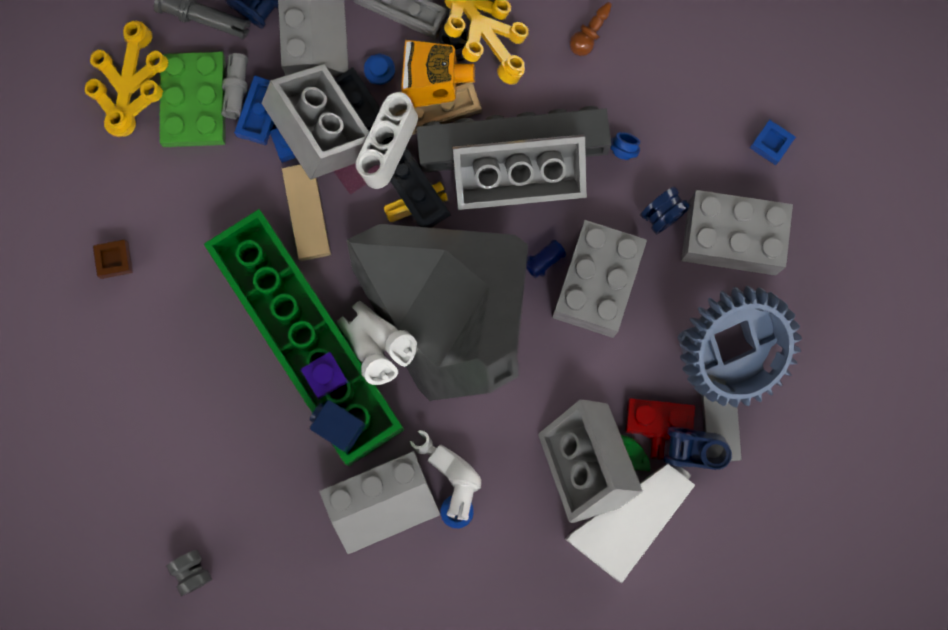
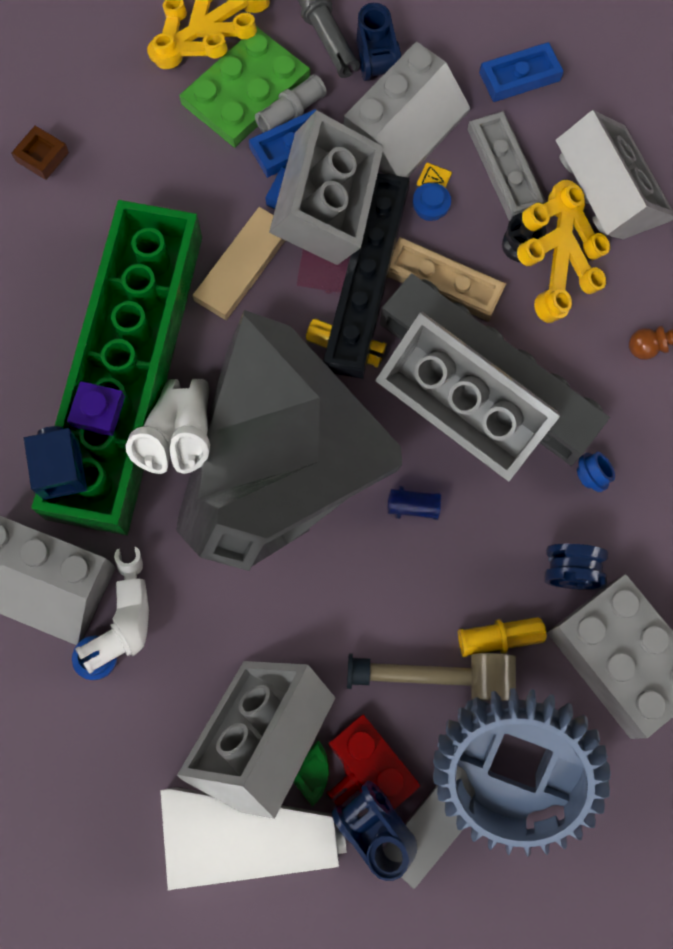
camera: 40 degrees right, 5 degrees down
white beam [356,92,418,189] -> none
light orange torso [401,40,475,108] -> none
light grey brick [552,220,647,338] -> none
none -> dark tan piece [347,653,516,702]
none -> yellow sticker [417,163,452,187]
none -> yellow axle [458,617,547,657]

